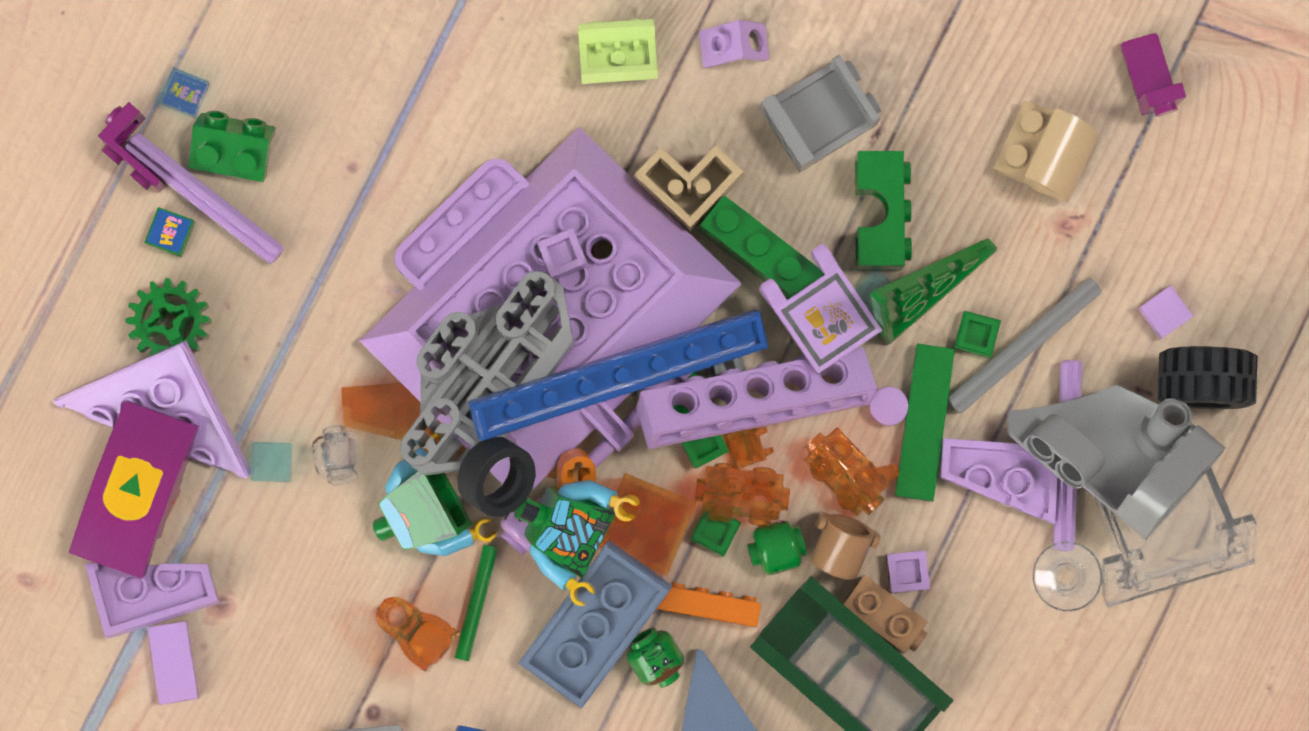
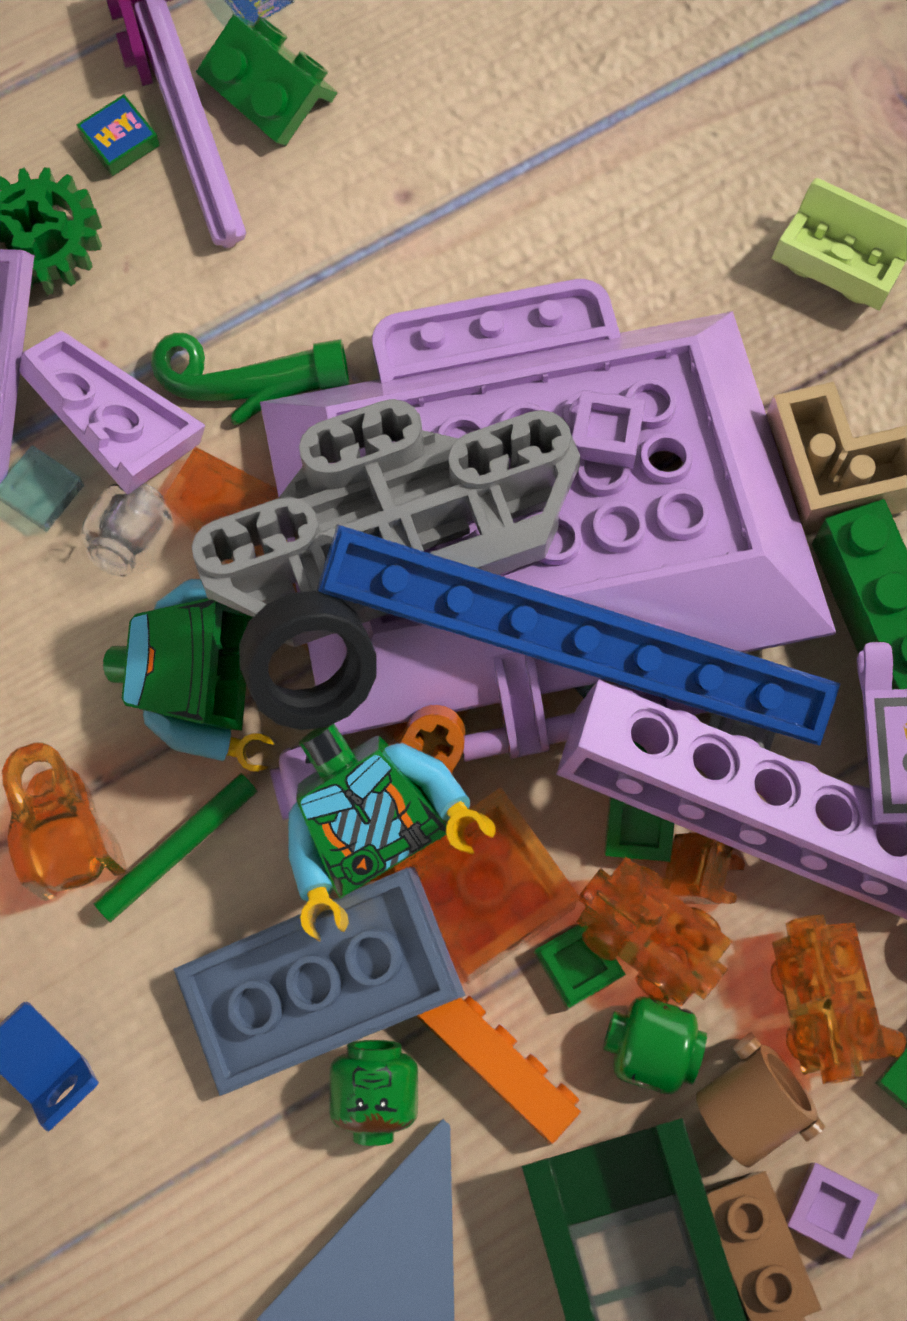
camera: 40 degrees right, 10 degrees down
none -> lavender wing [19,330,206,495]
none -> green plant [151,332,350,426]

